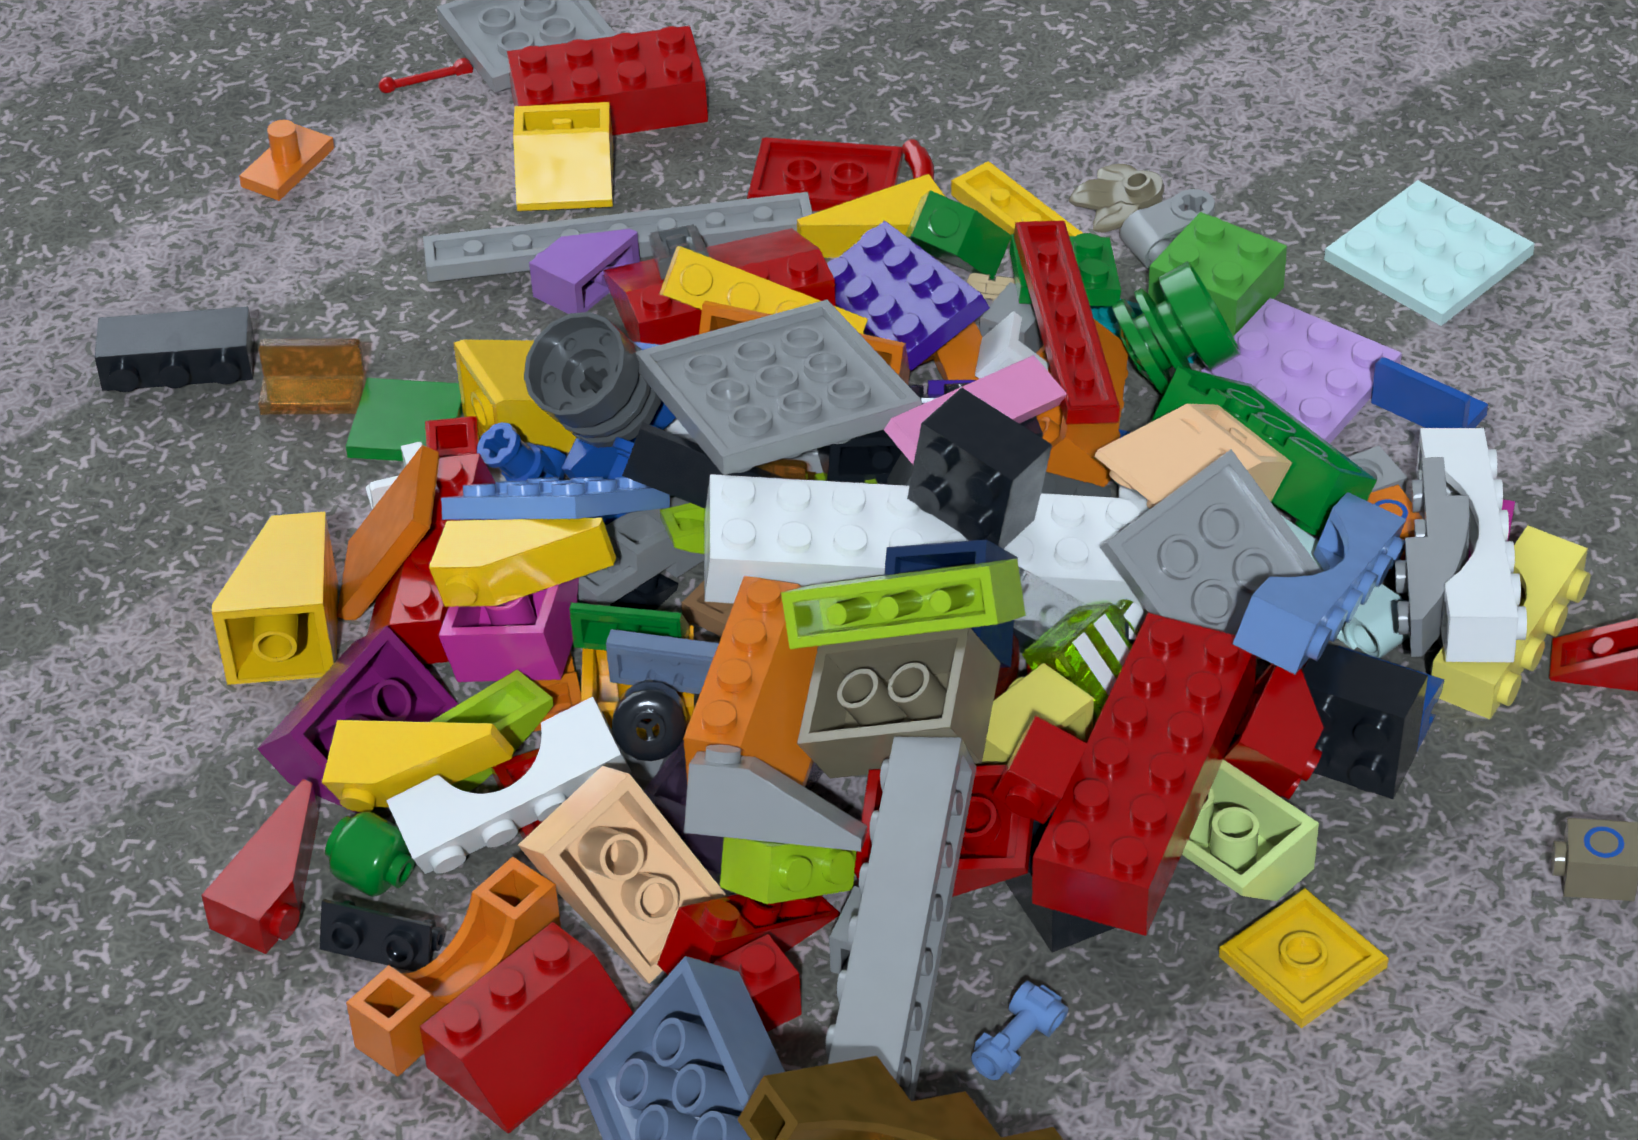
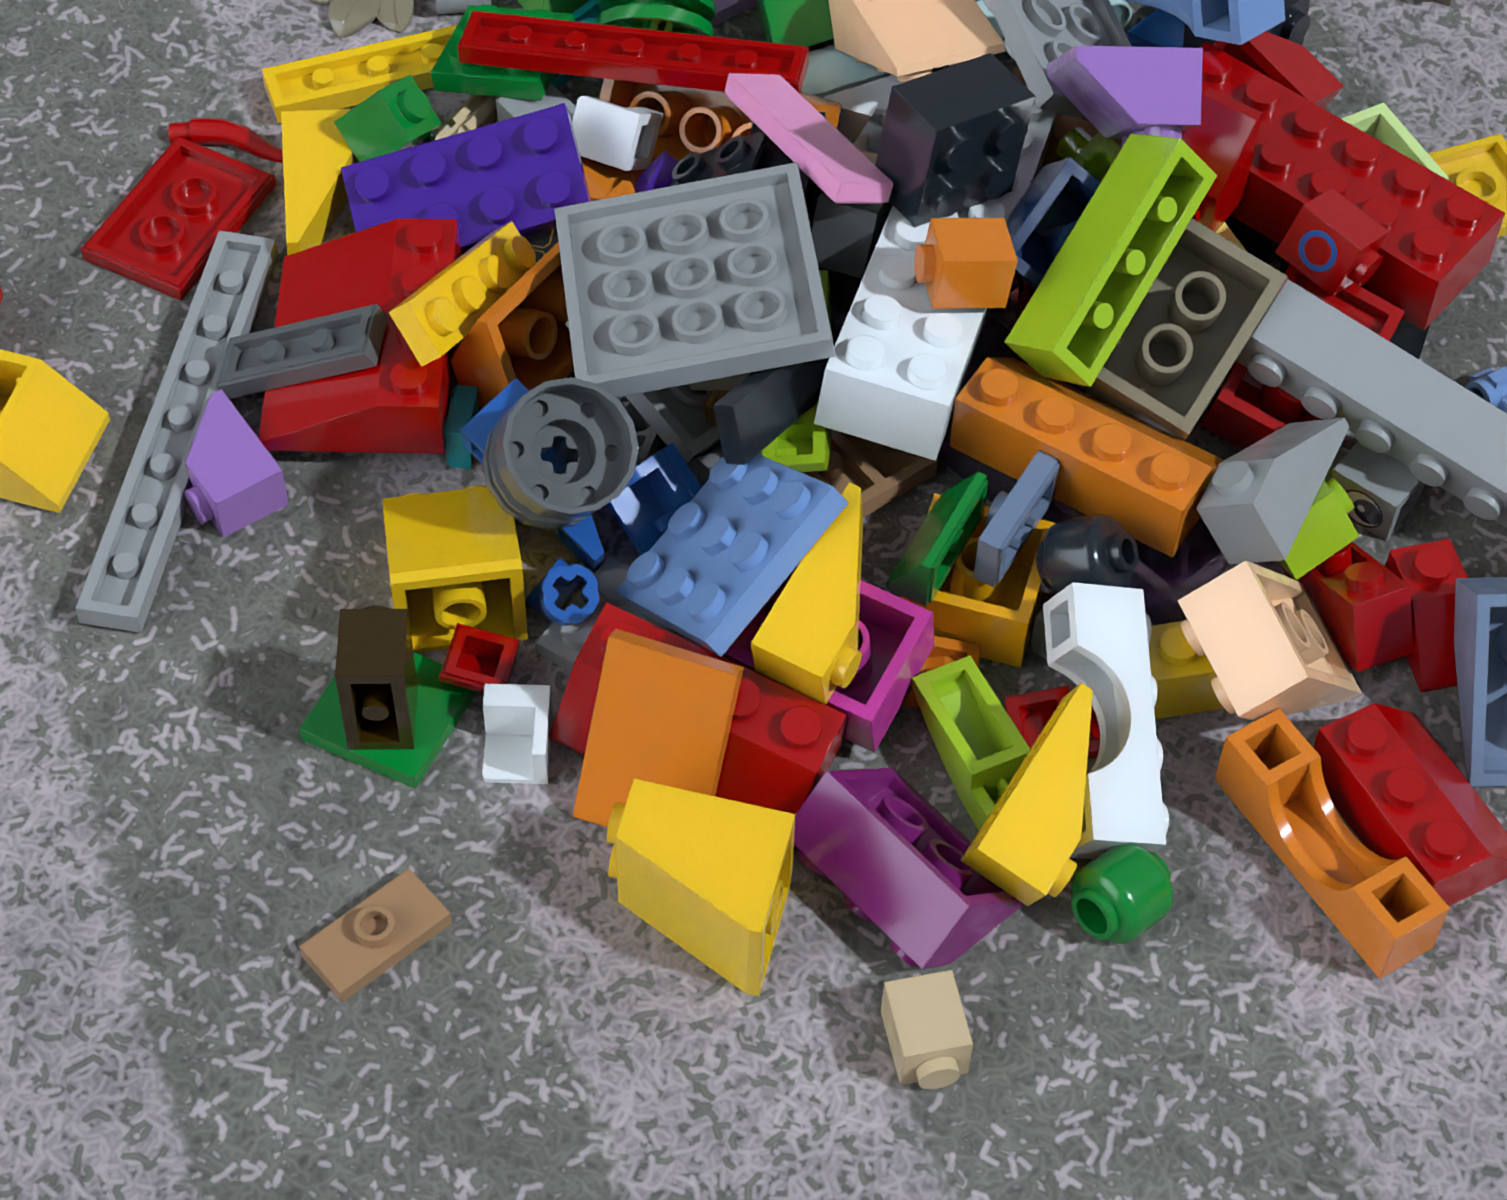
camera: 75 degrees left, 10 degrees up
brick [94,306,255,392] -> none
slope [201,779,319,954] -> none
clear orange panel [258,338,367,415] -> none
black hinge [319,899,445,972] -> none
none -> medium nougat plate [299,868,452,1003]
none -> dark brown brick [335,605,418,750]
none -> tan brick [881,970,973,1089]
none -> orange brick [914,218,1018,309]
none -> medium lavender slope [1047,45,1203,147]
none -> red slope [1182,87,1263,233]

